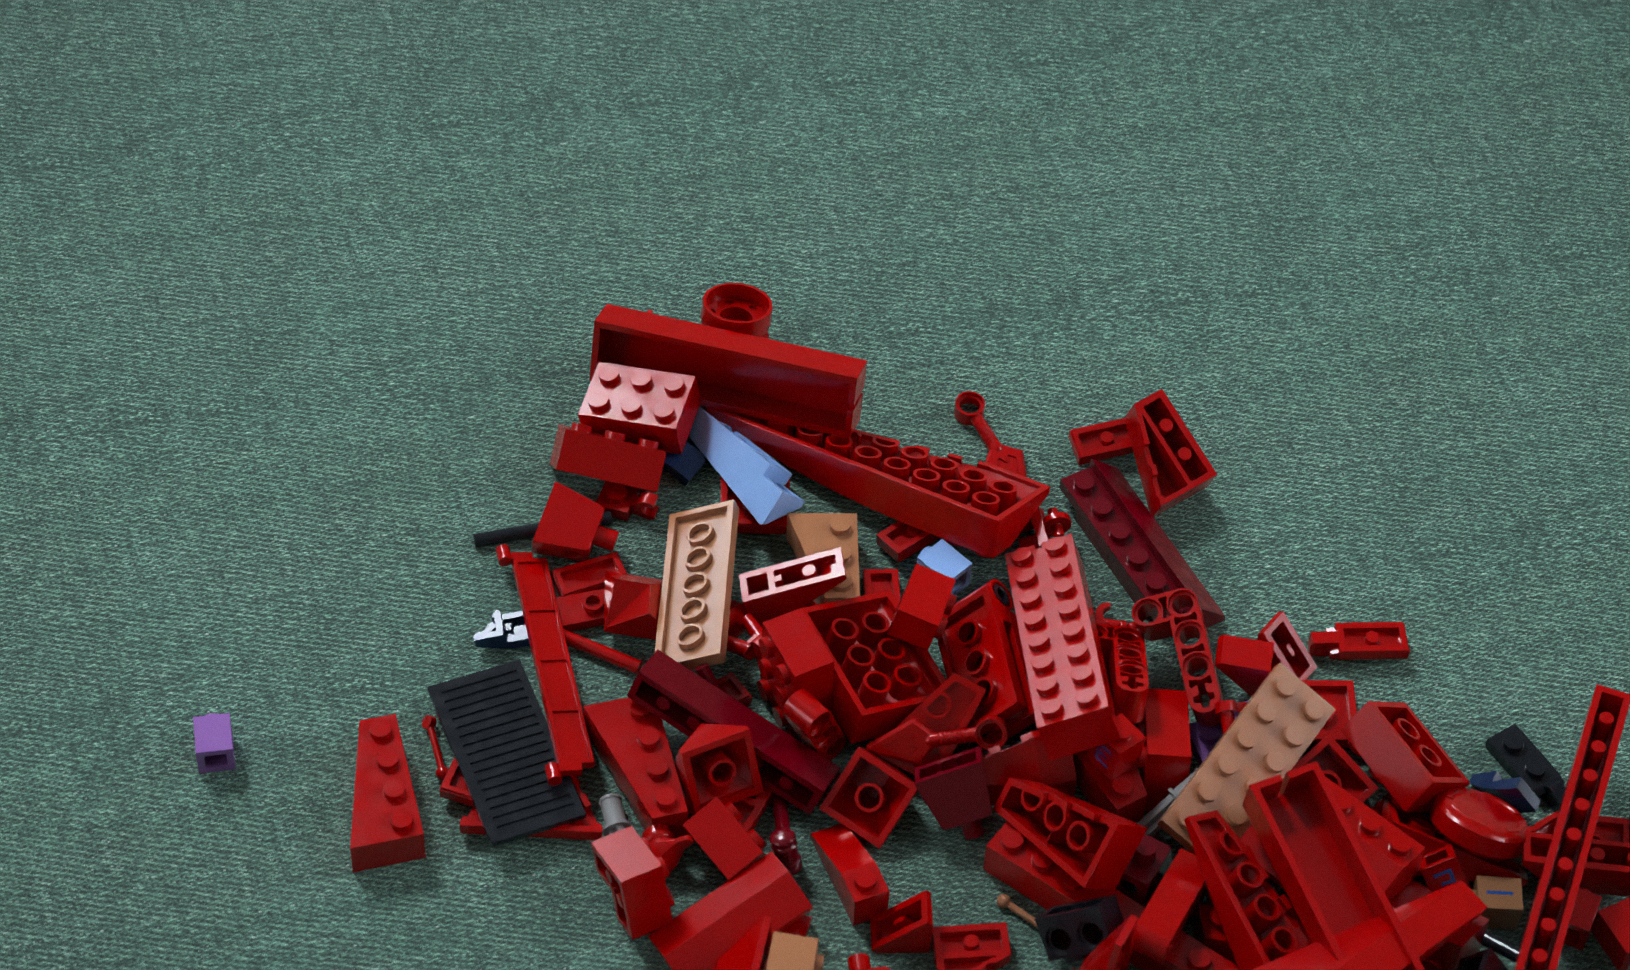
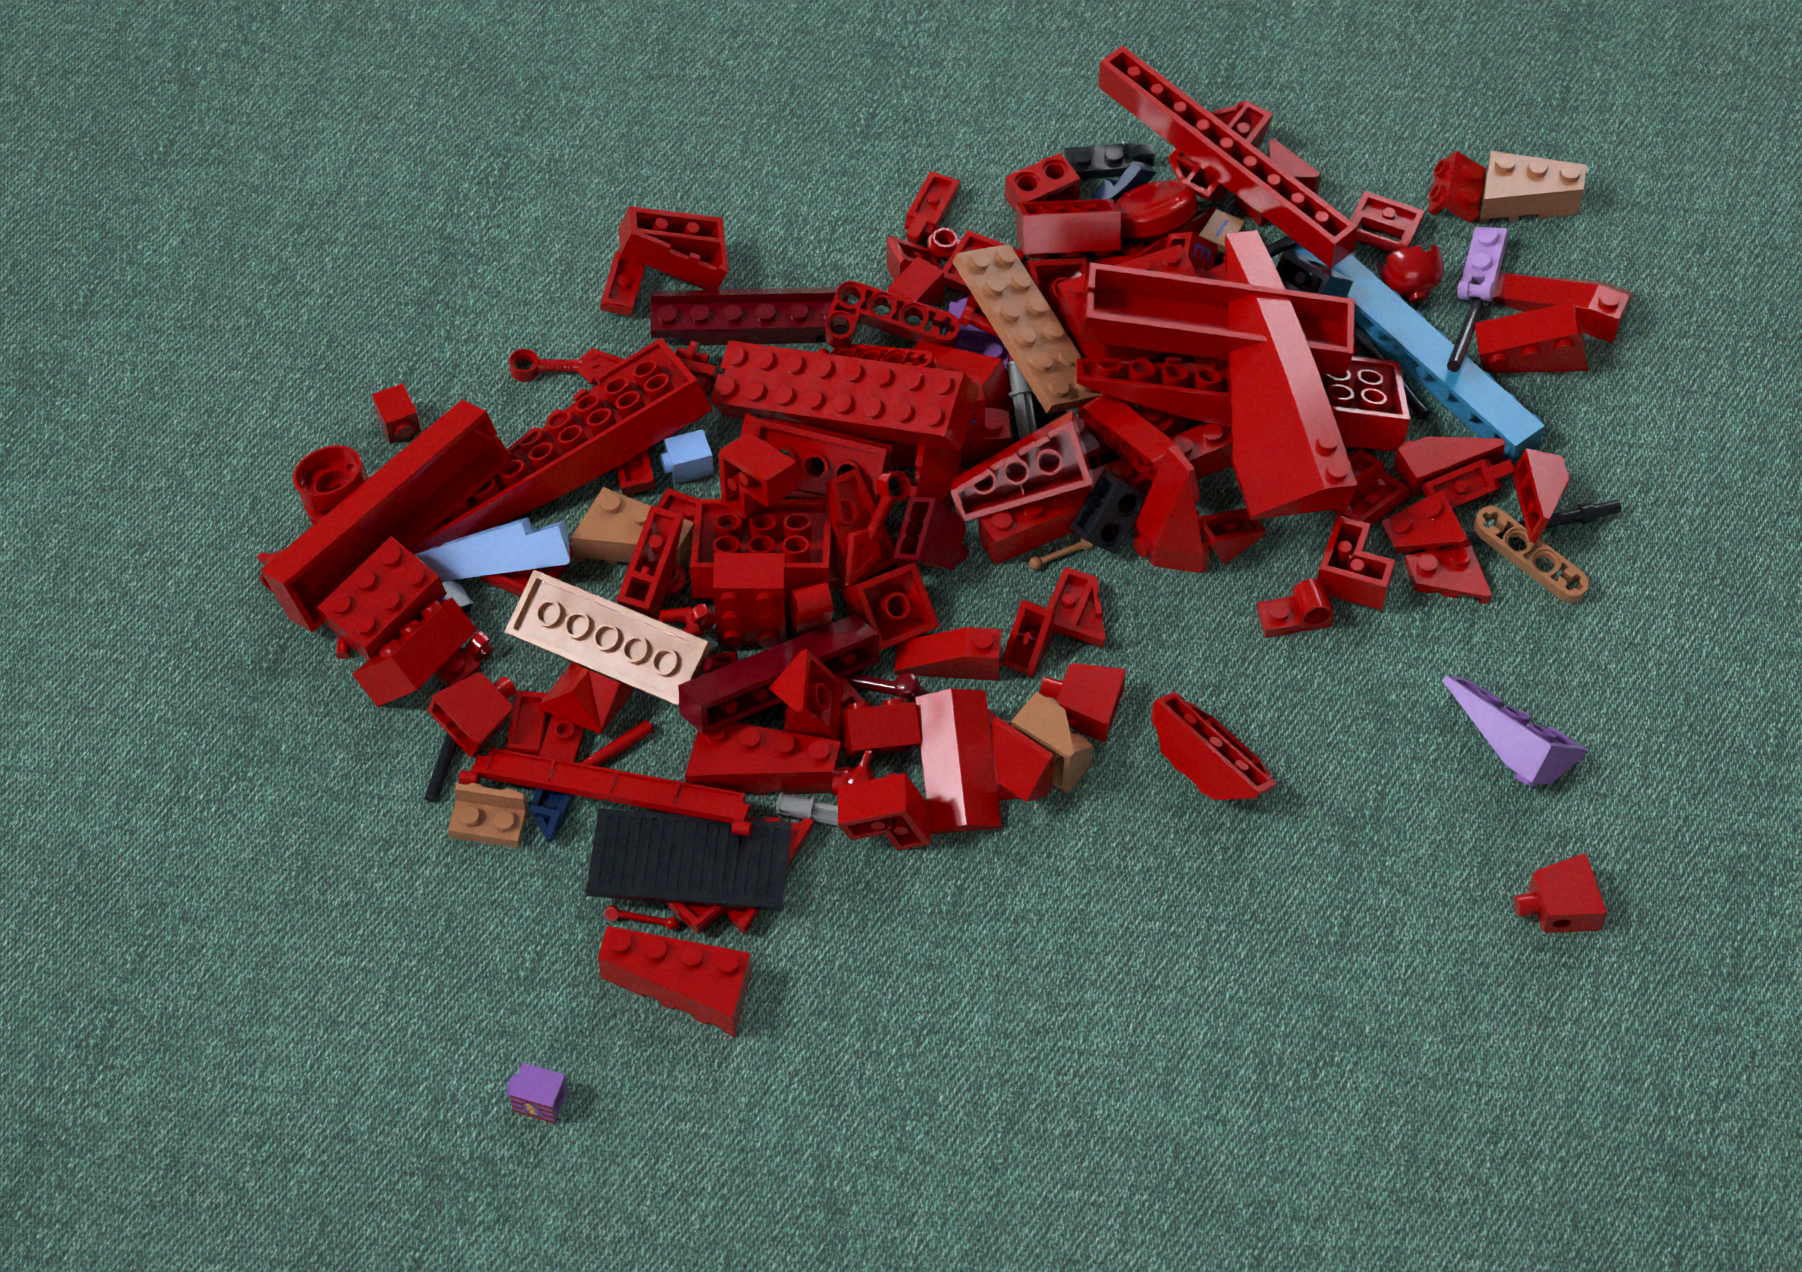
camera: 60 degrees left, 5 degrees up
none -> red brick [372,383,421,443]
none -> nougat bracket [448,783,529,848]
none -> red plate [927,228,959,258]
none -> red brick [1005,153,1080,212]

